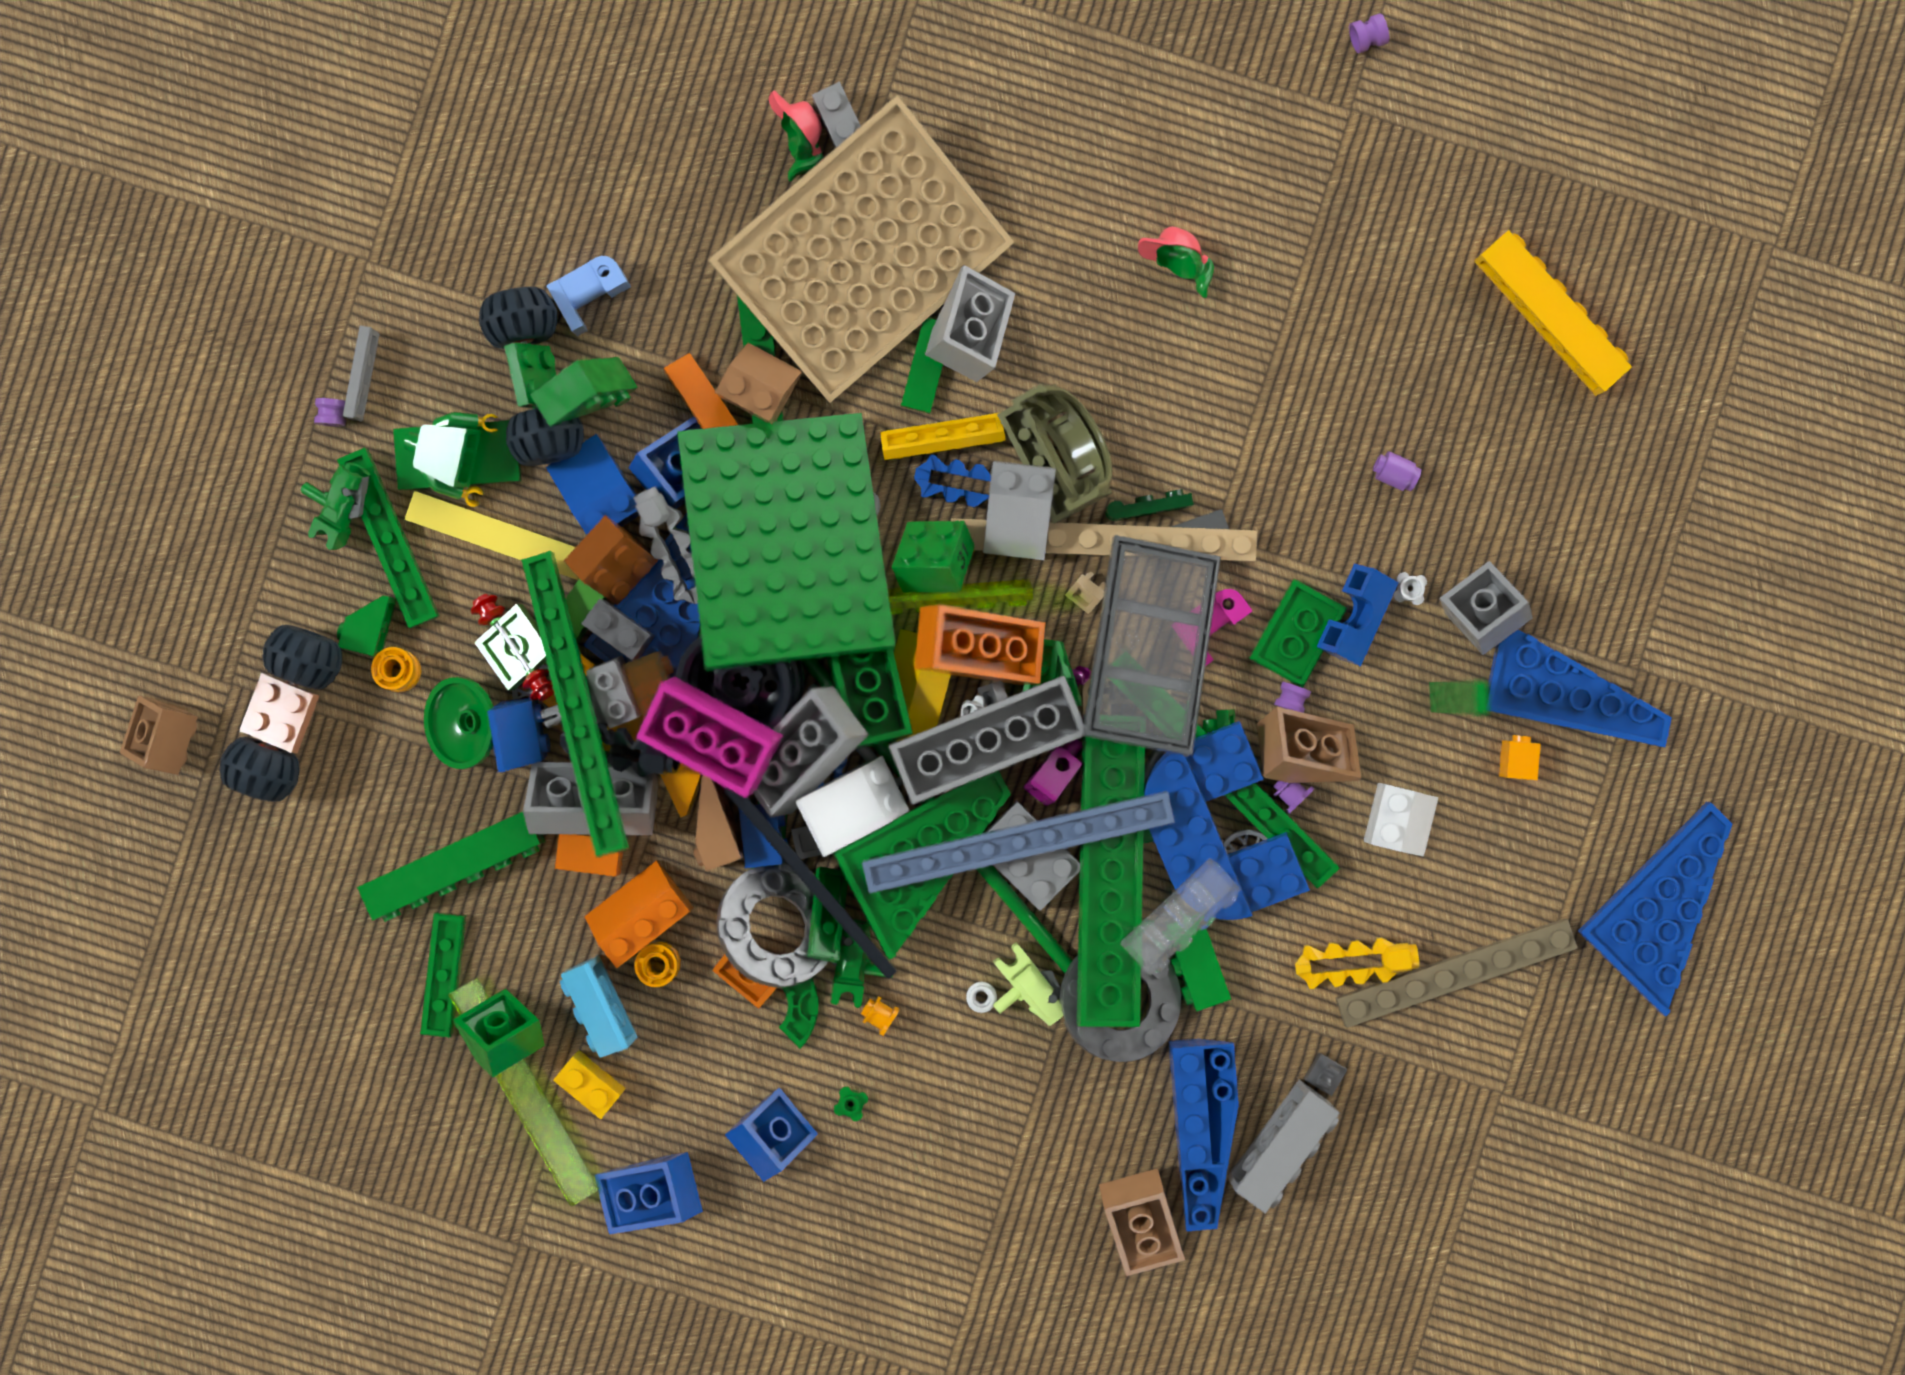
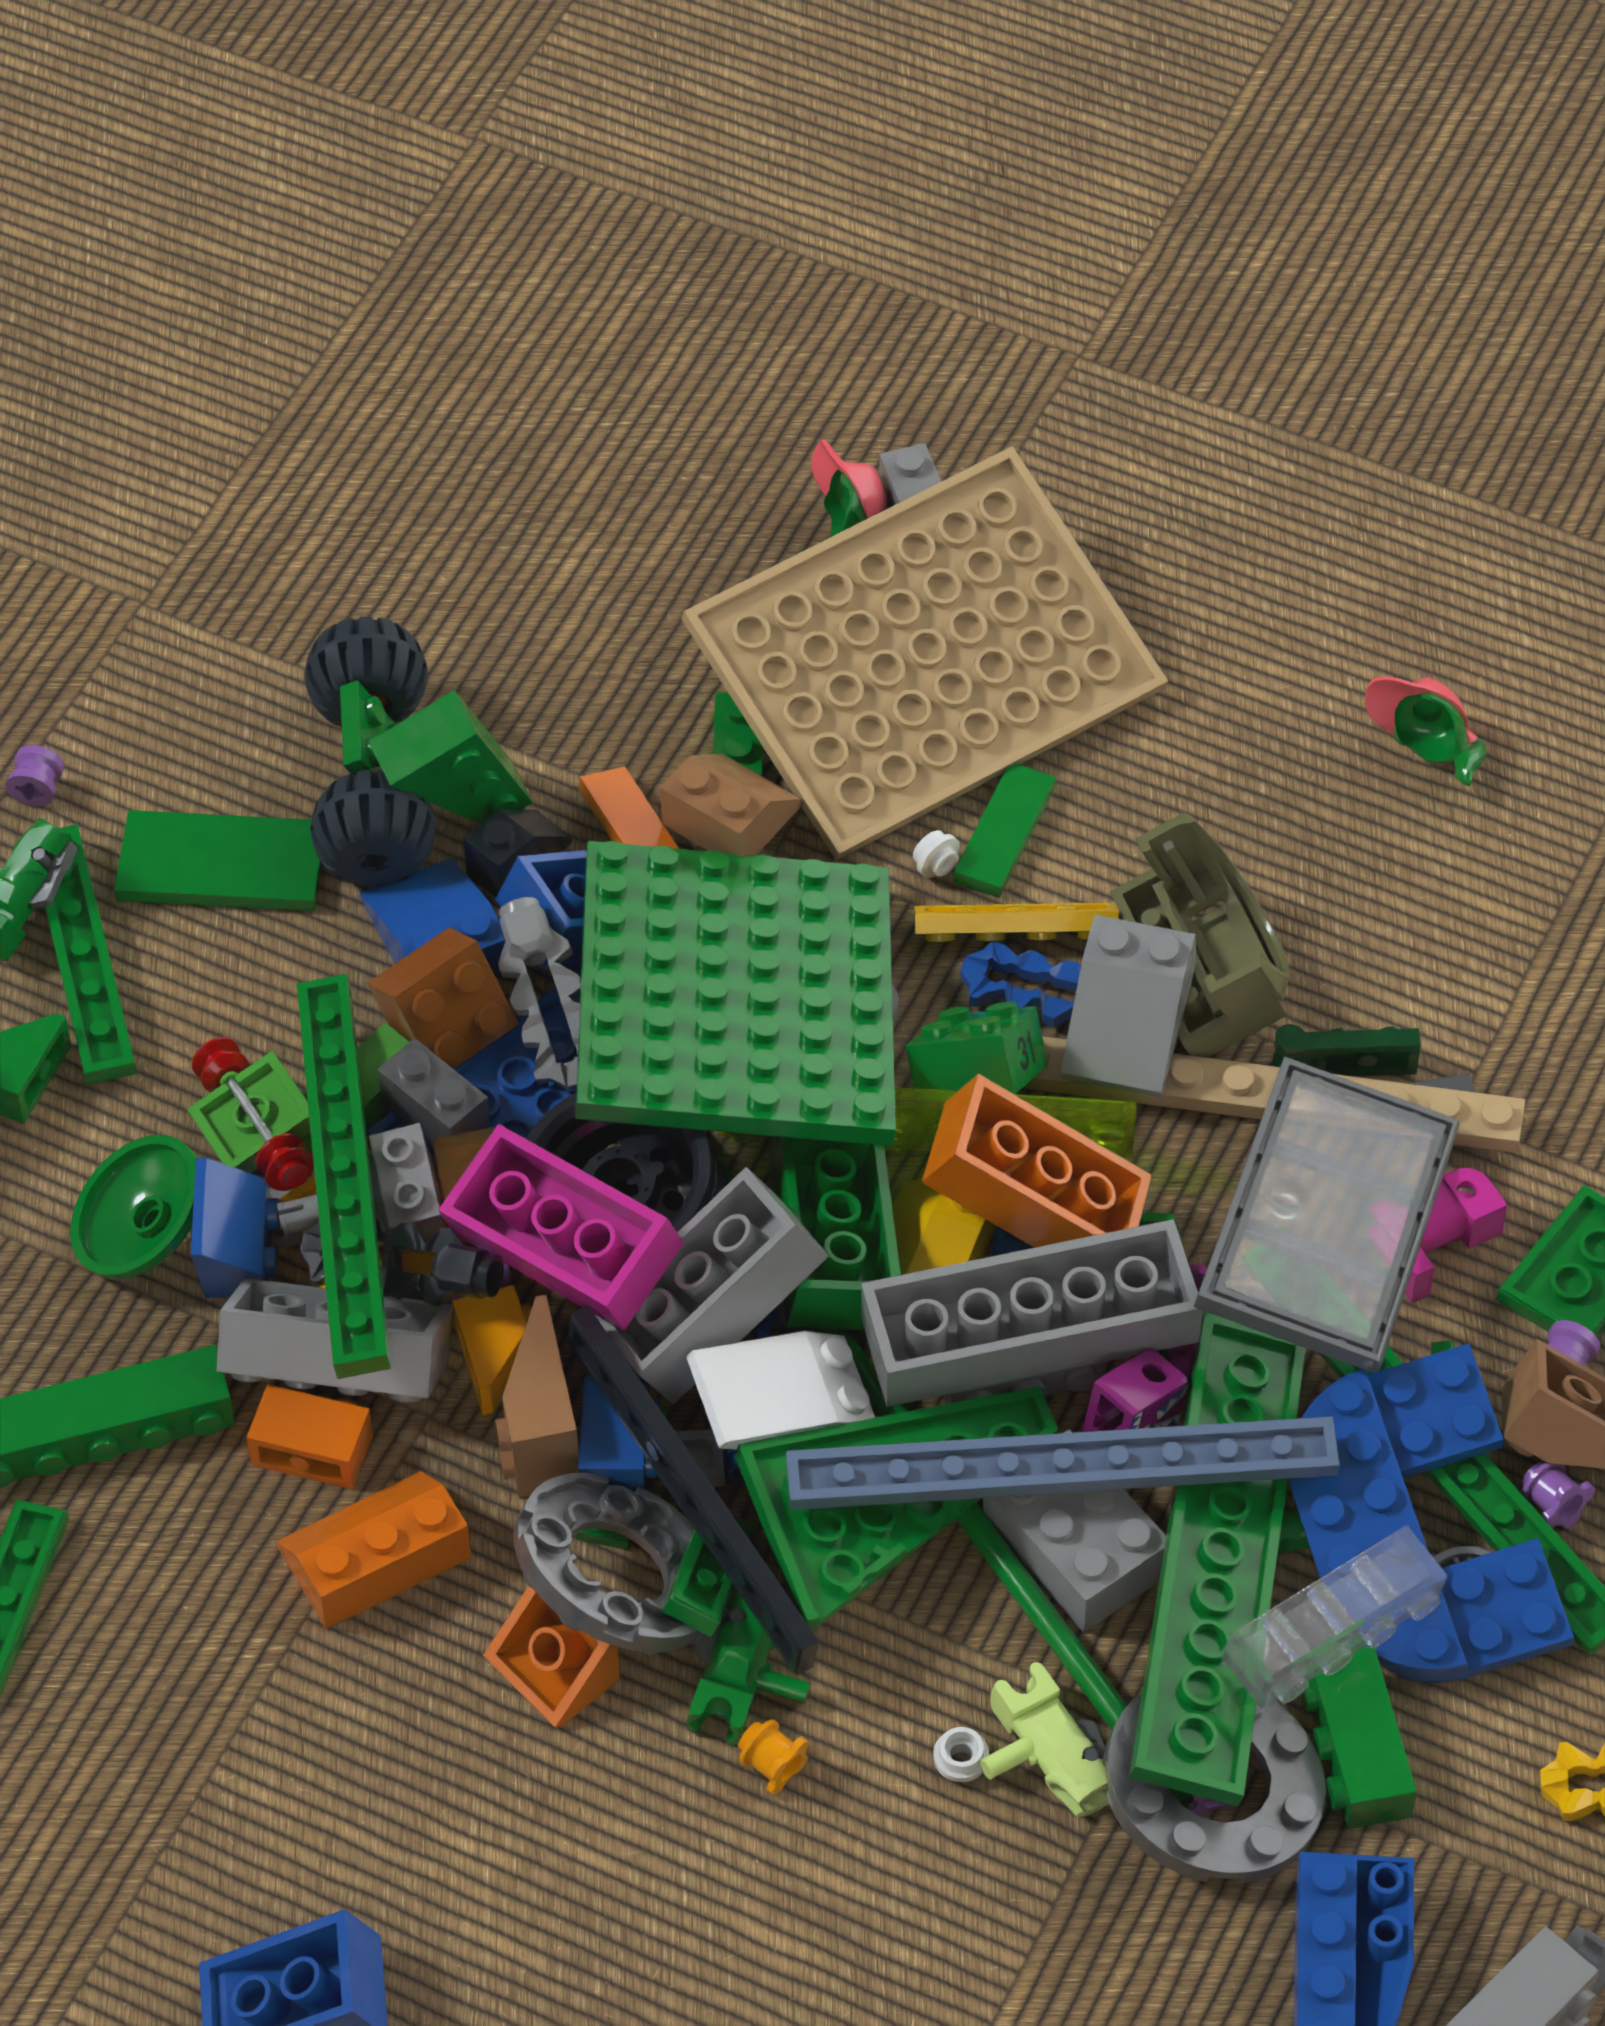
camera: 10 degrees right, 35 degrees down
light grey tile [343,325,380,422] -> none
light orange wheel [371,647,421,693] -> none
torso [404,412,498,507] -> none
light yellow tile [404,491,579,580] -> none
clear neon green tile [448,978,599,1207] -> none
green slope [453,988,545,1078] -> none
light blue piece [546,256,631,336] -> none
yellow brick [553,1050,626,1119] -> none
medium azure slope [560,955,638,1058] -> none
light orange wheel [634,942,681,987] -> none
blue slope [725,1087,818,1182] -> none
green tile [779,977,819,1049] -> none
green plate [834,1086,868,1121] -> none
light grey slope [925,265,1015,382] -> none
tan tile [1065,572,1106,614] -> none
none -> black slope [463,809,572,897]
none -> white plate [913,830,960,878]

